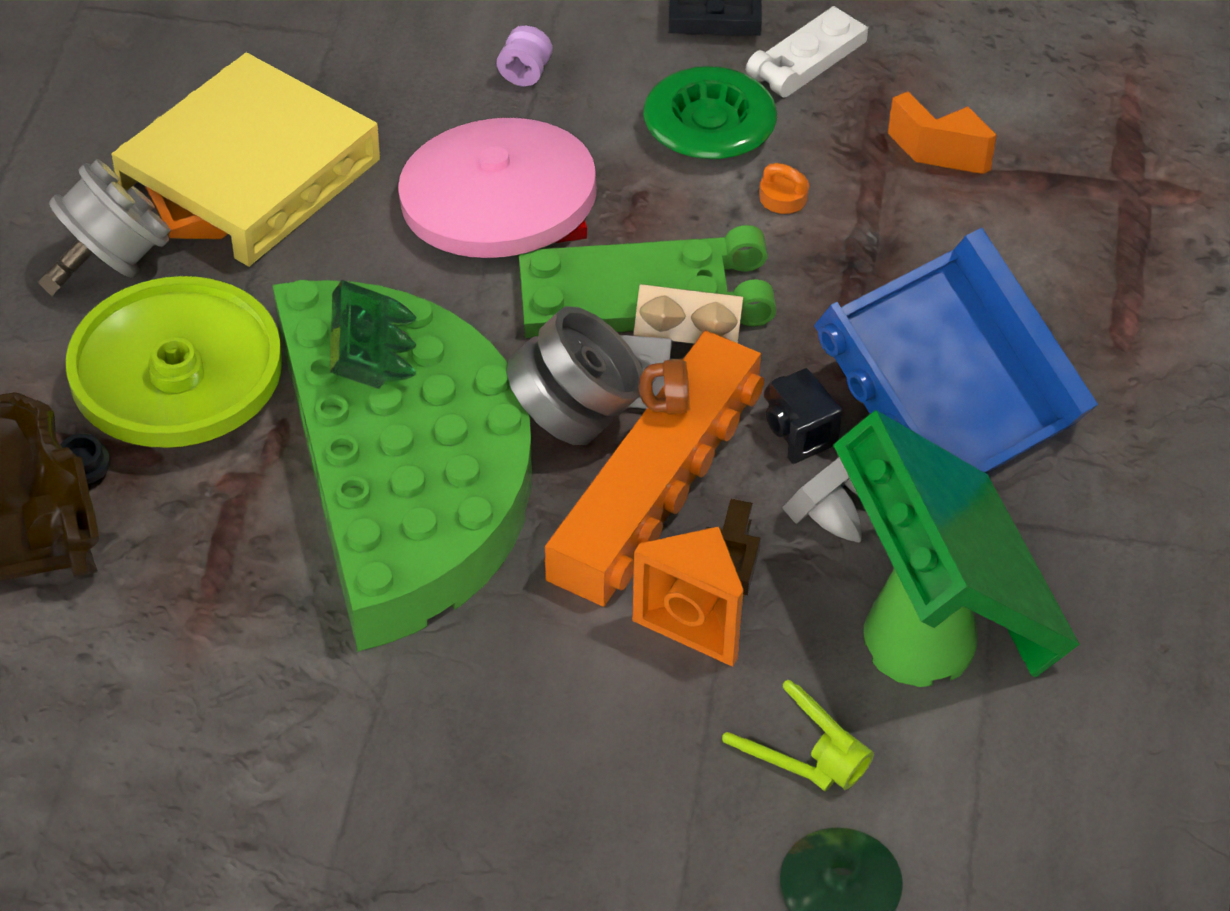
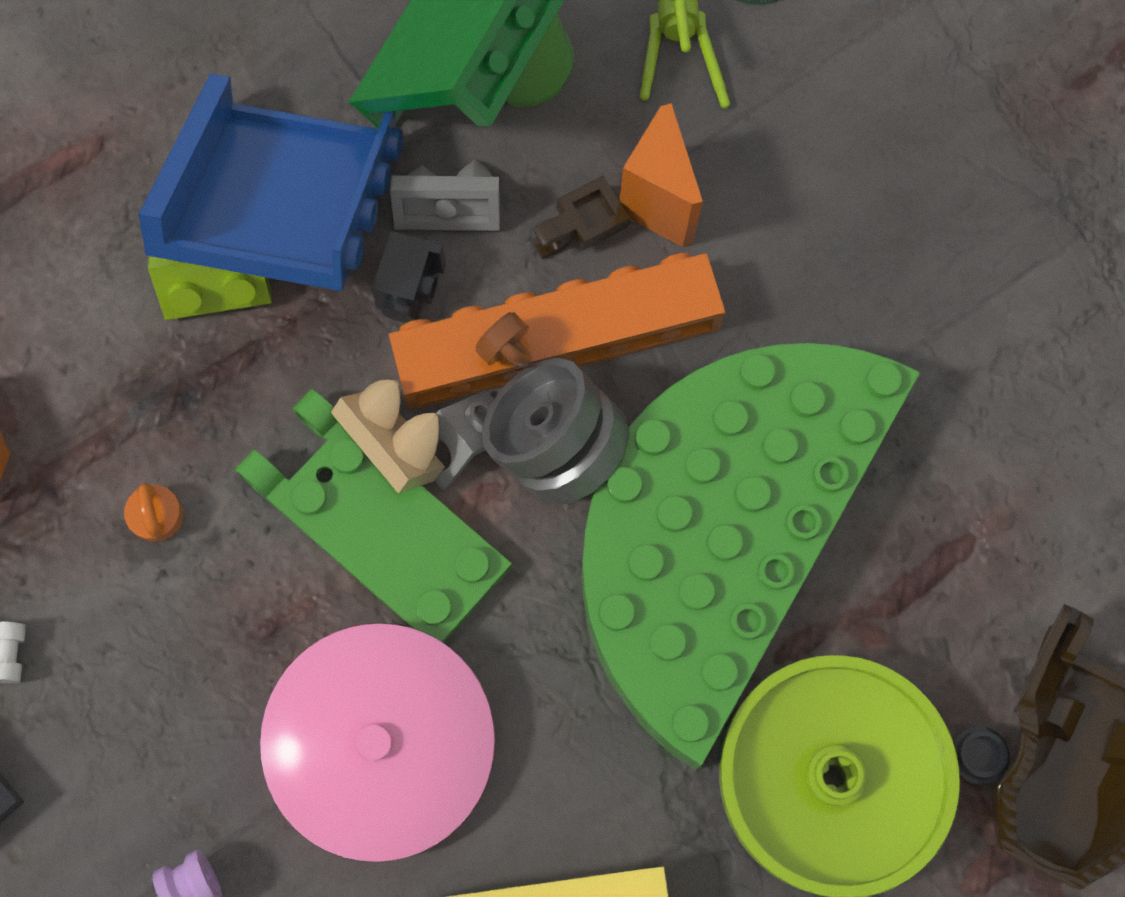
camera: 135 degrees left, 25 degrees up
clear green plate [330,280,416,389] -> none
green wheel [643,66,777,159] -> none

